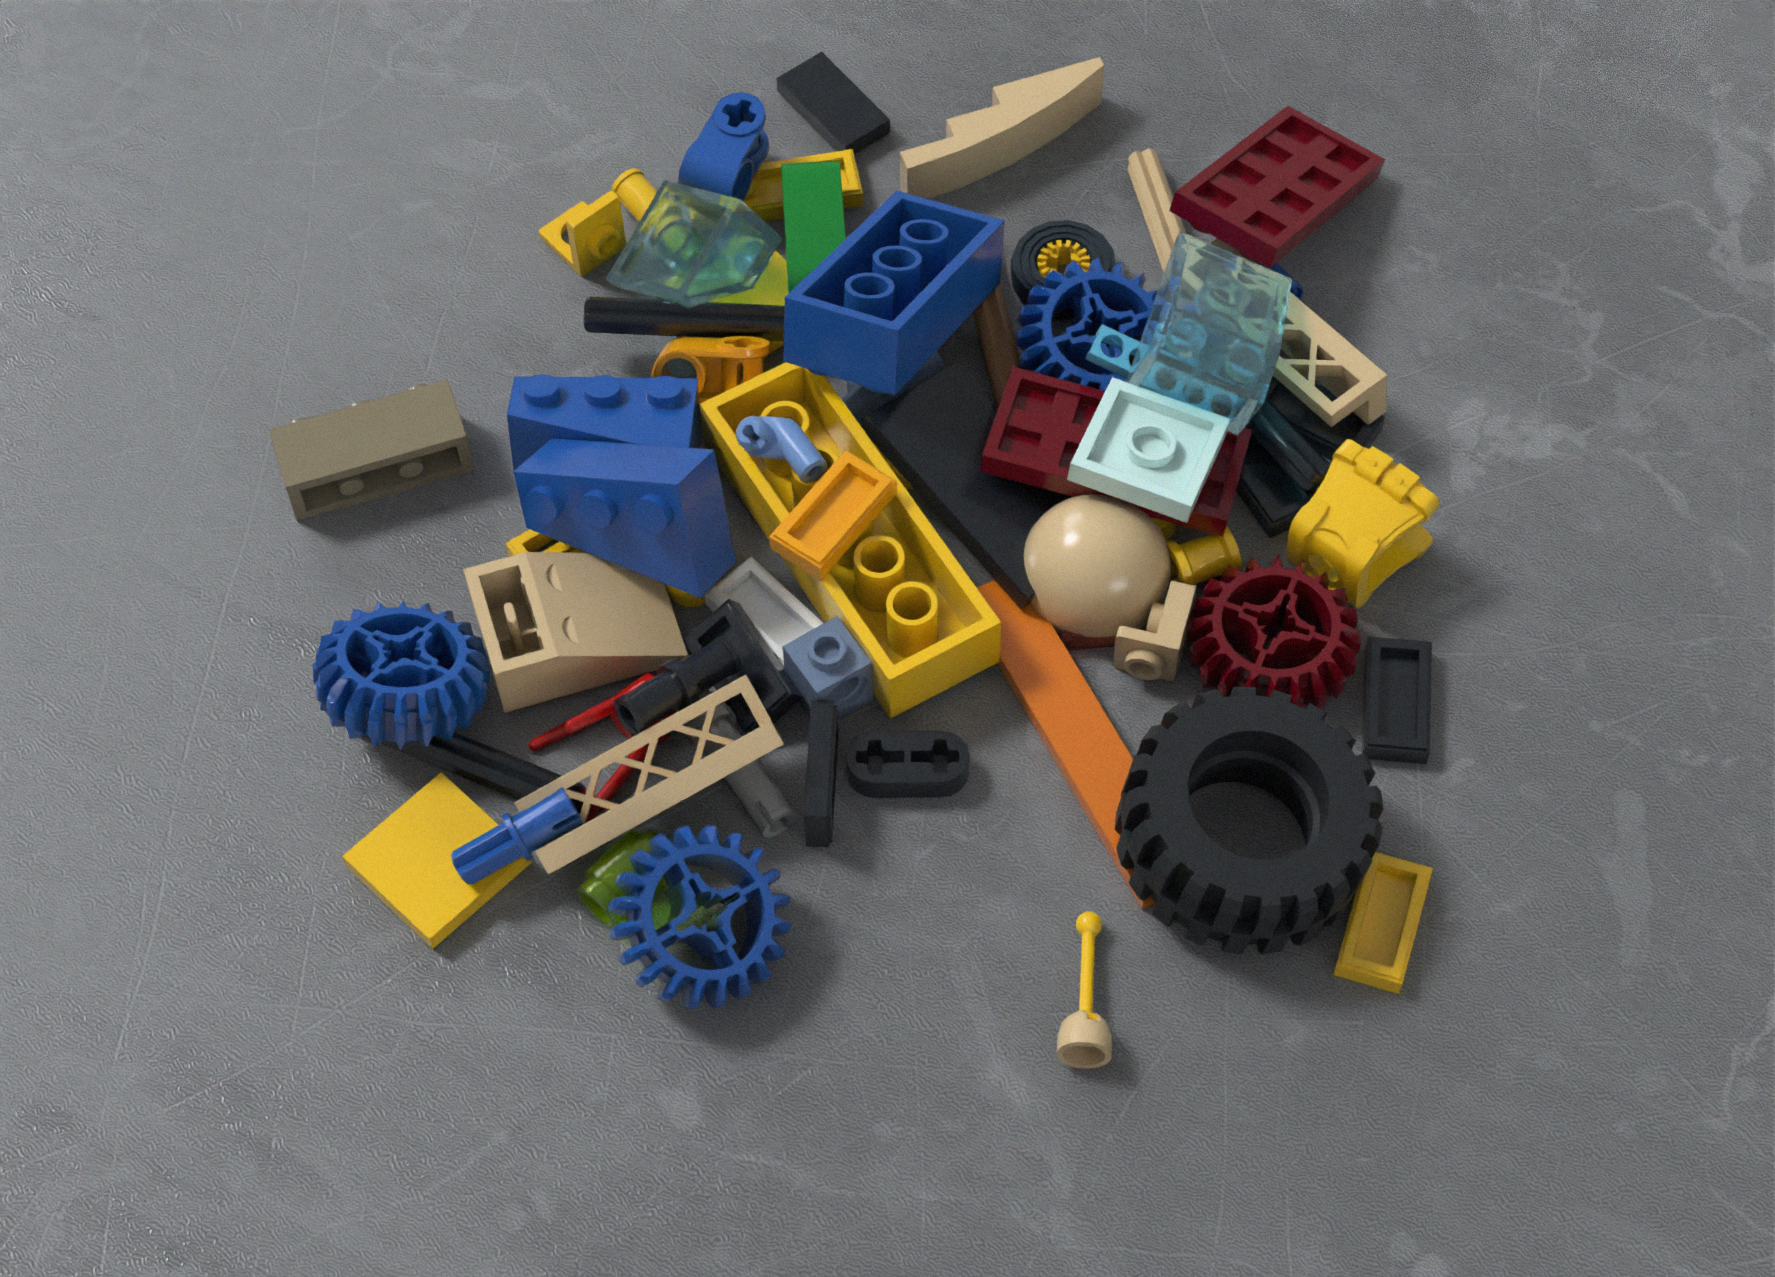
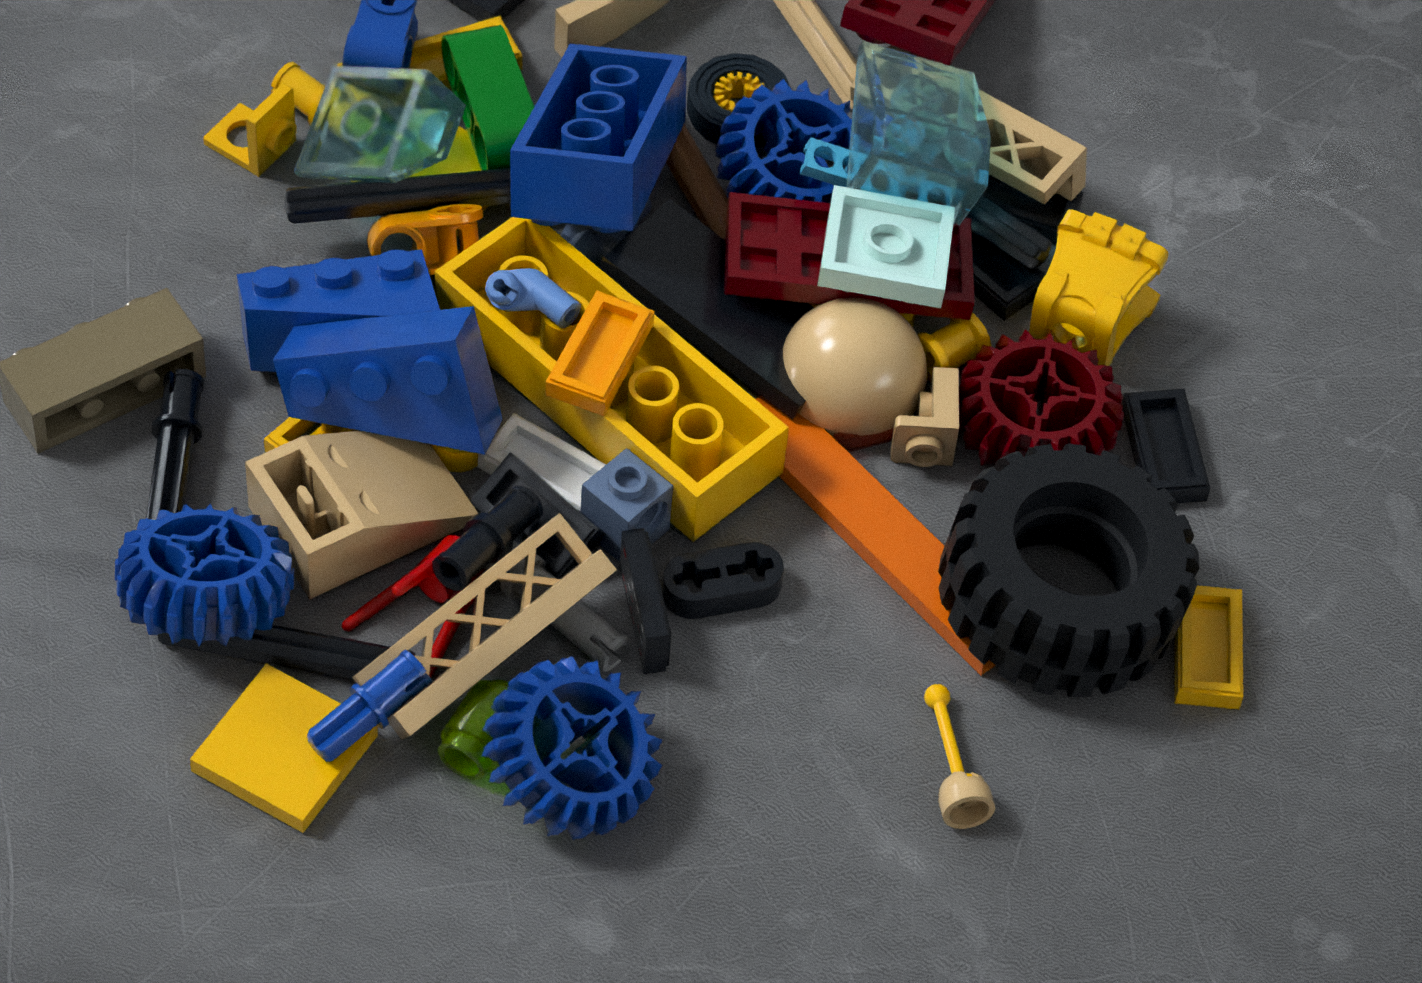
camera: 20 degrees left, 5 degrees down
none -> black axle [146,369,204,520]

